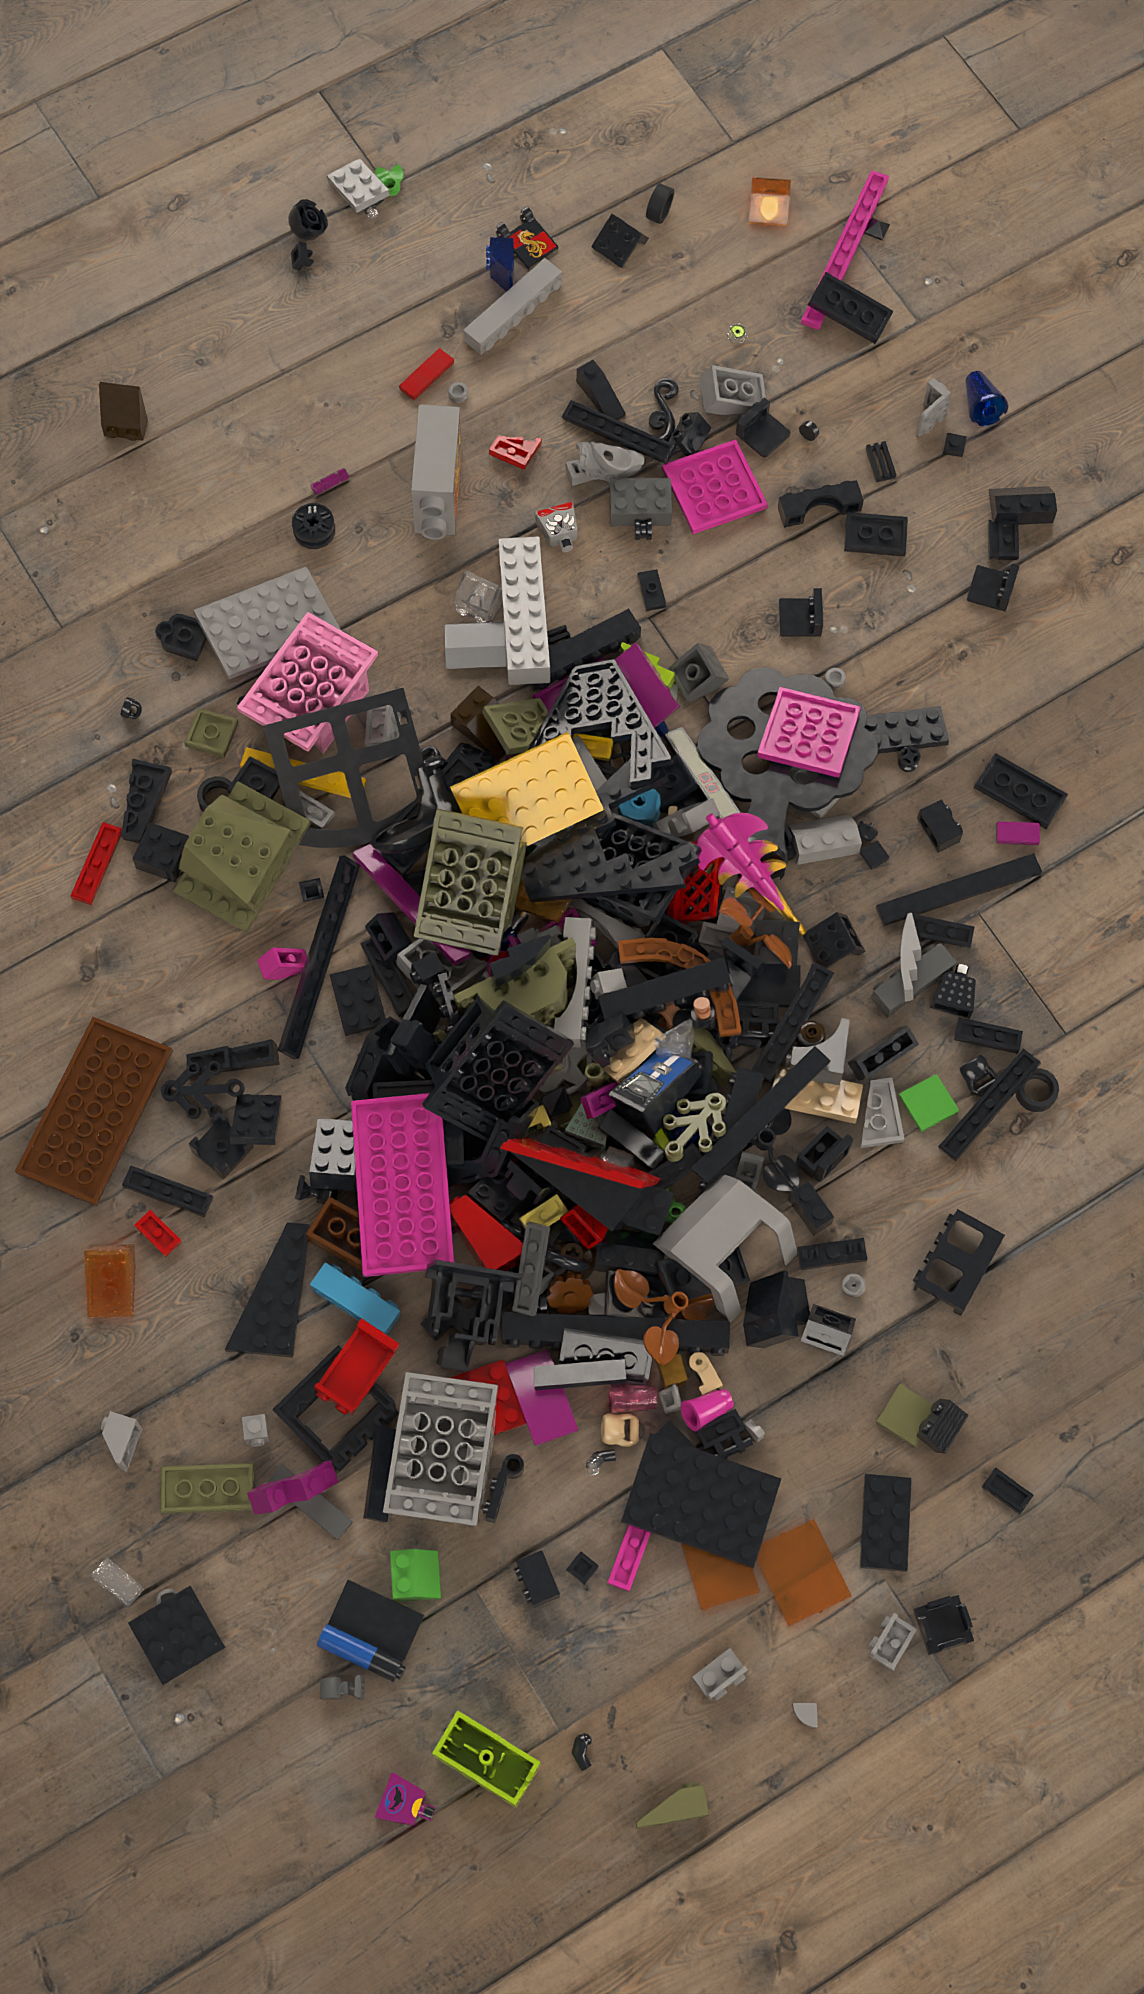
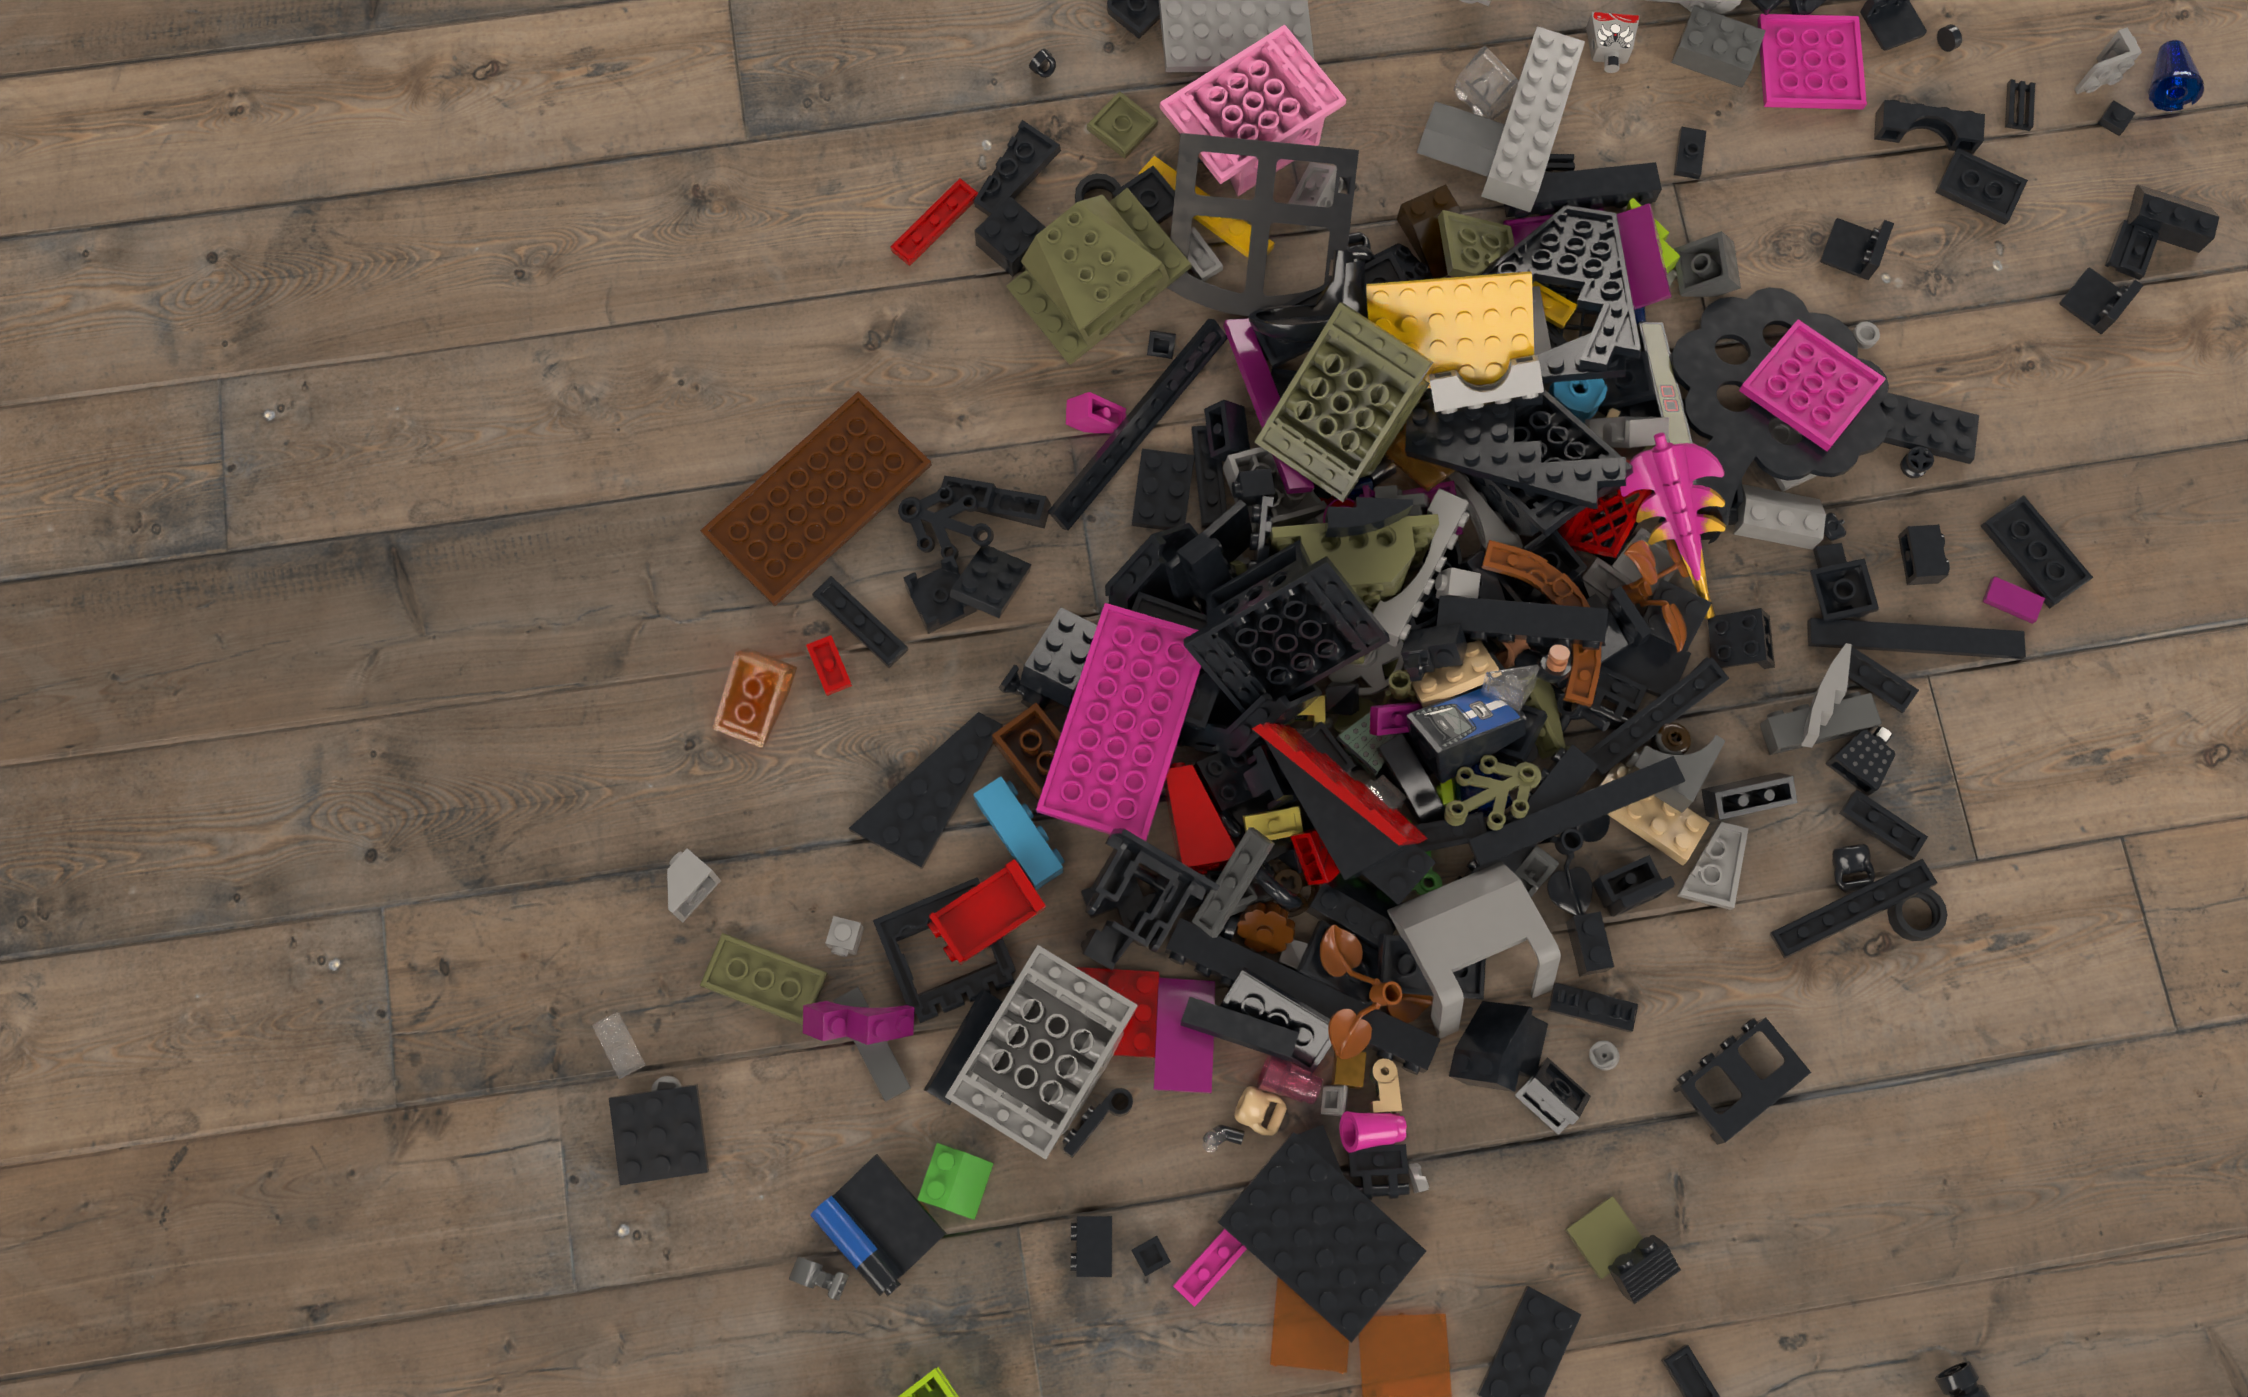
camera: 20 degrees right, 5 degrees up
black wheel [635,520,652,540] -> none
bright green tile [898,1074,960,1132] -> none
none -> arch [1429,354,1544,414]
none -> black slope [1810,558,1879,622]

